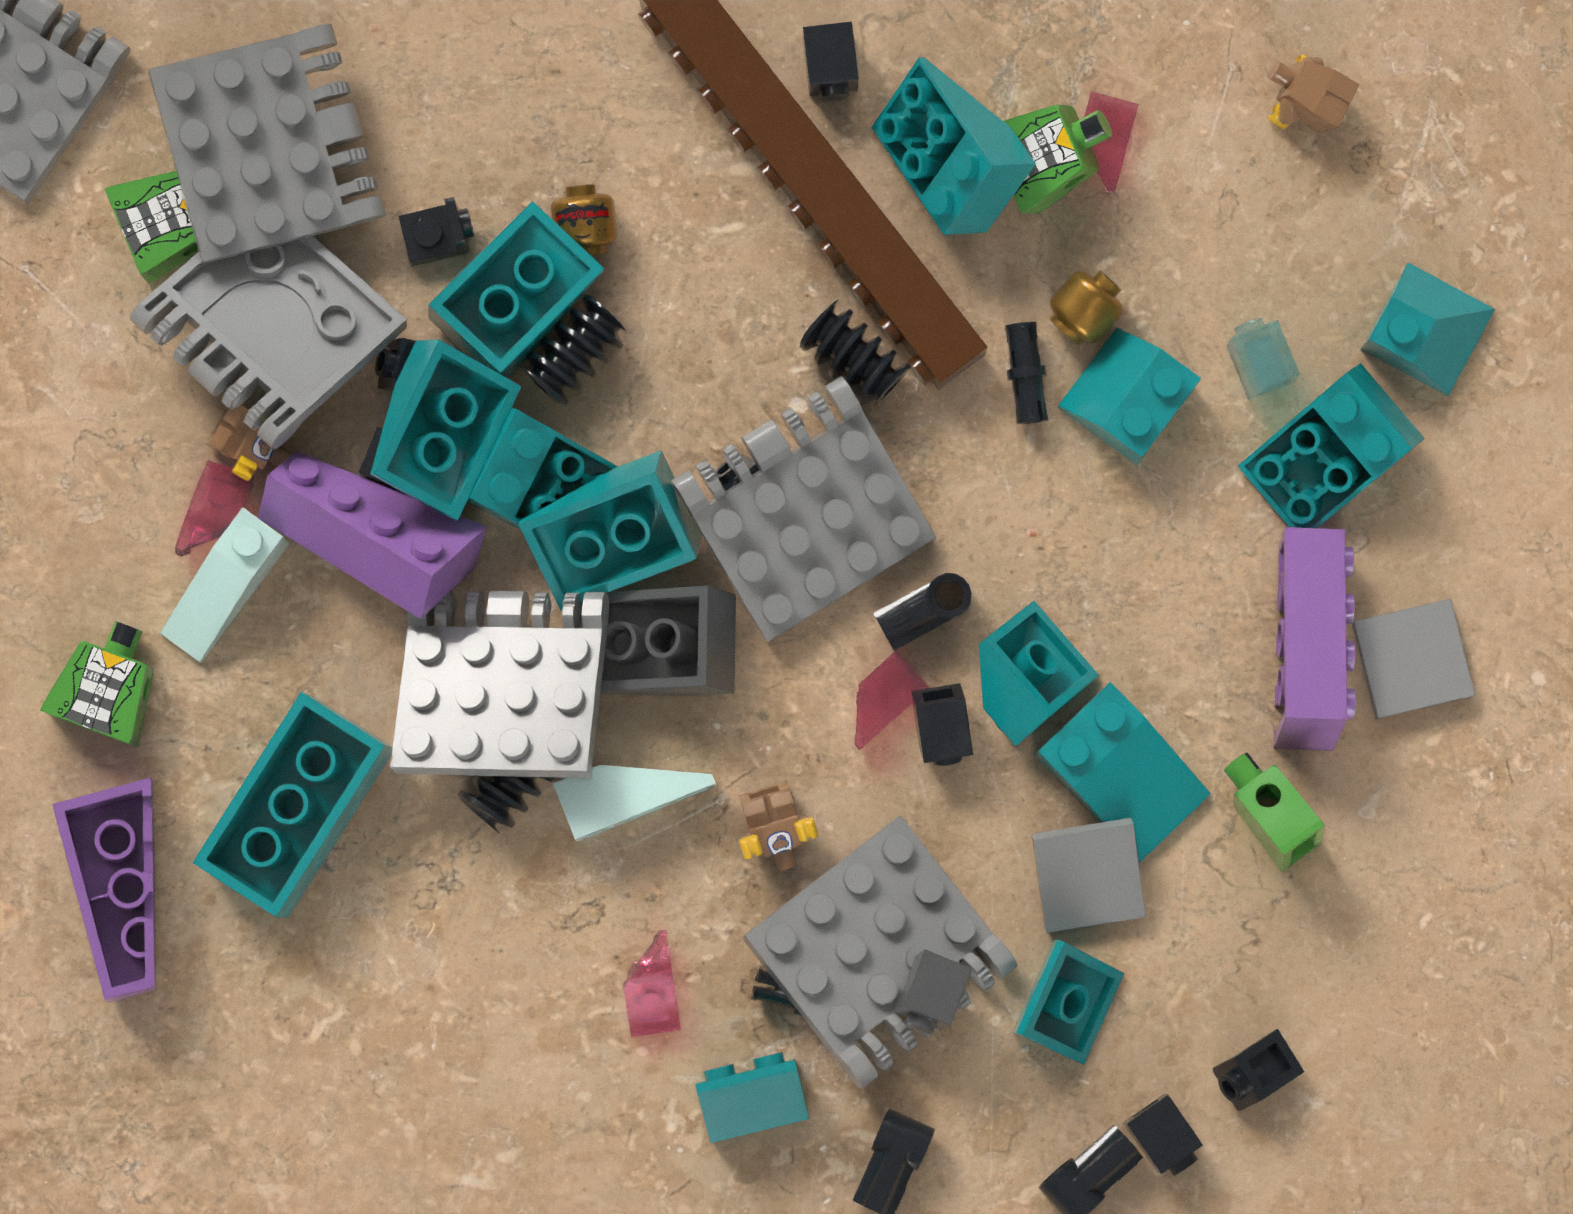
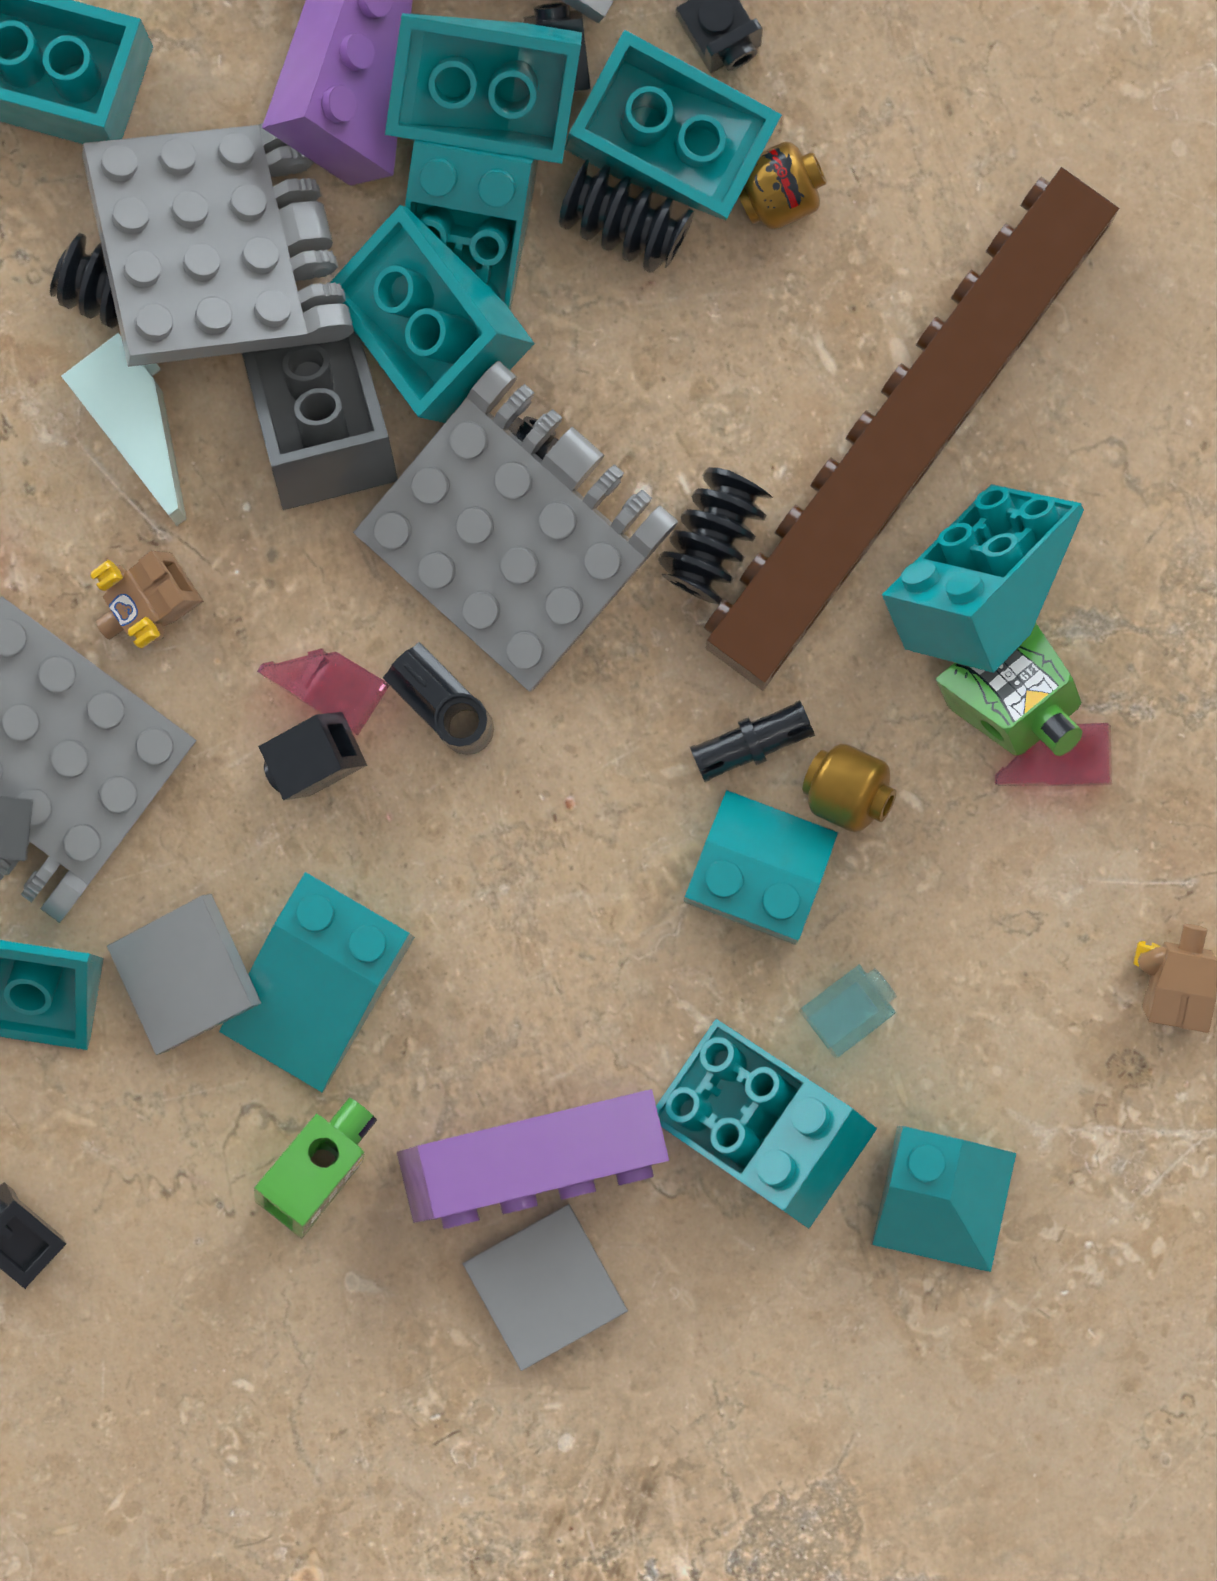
camera: 80 degrees right, 0 degrees up
black brick [803,21,859,101] -> none
teal slope [979,601,1099,746] -> none

